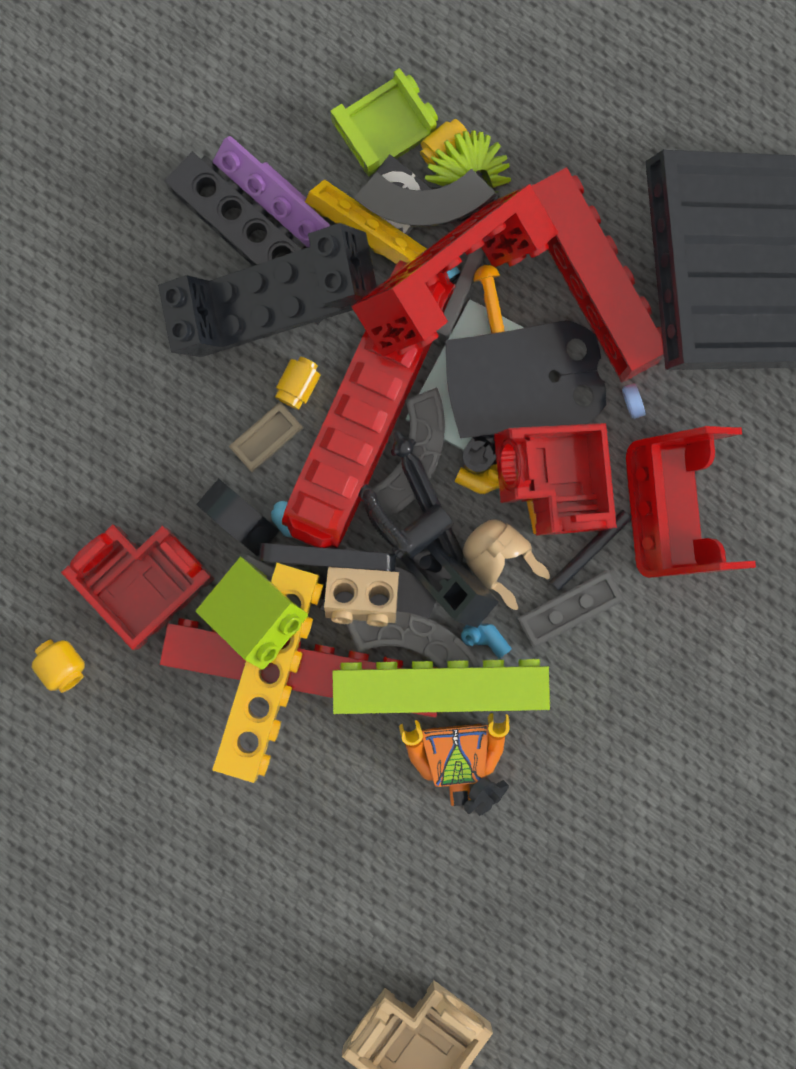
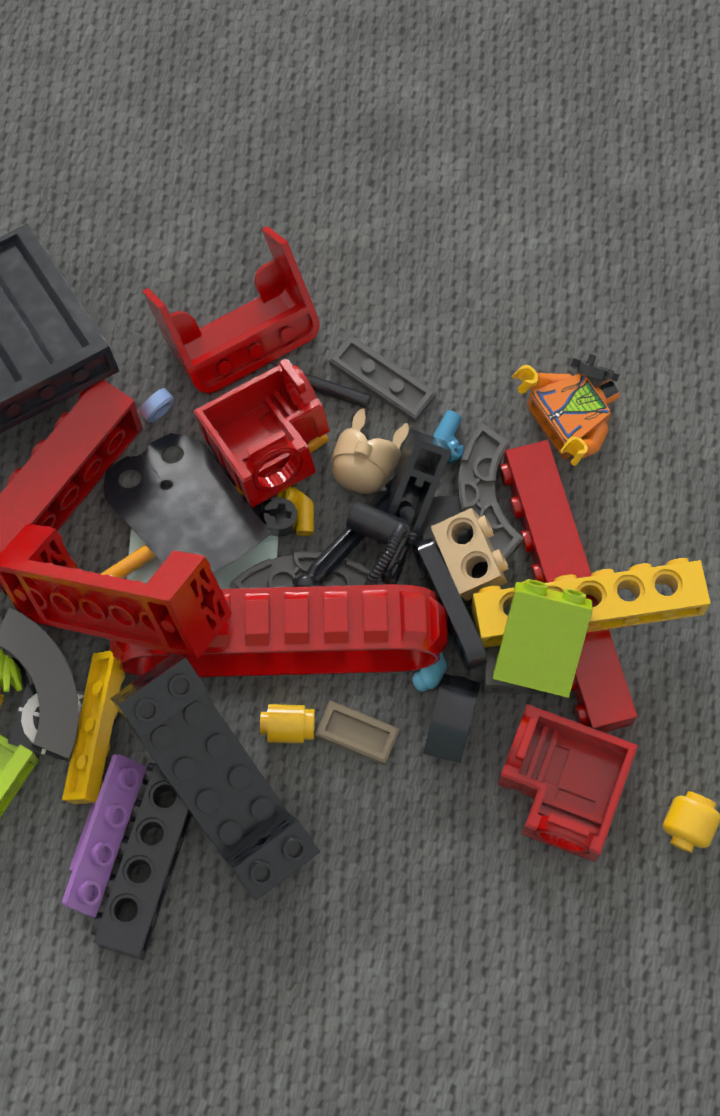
camera: 115 degrees left, 15 degrees down
lime brick [333,659,550,714] -> none

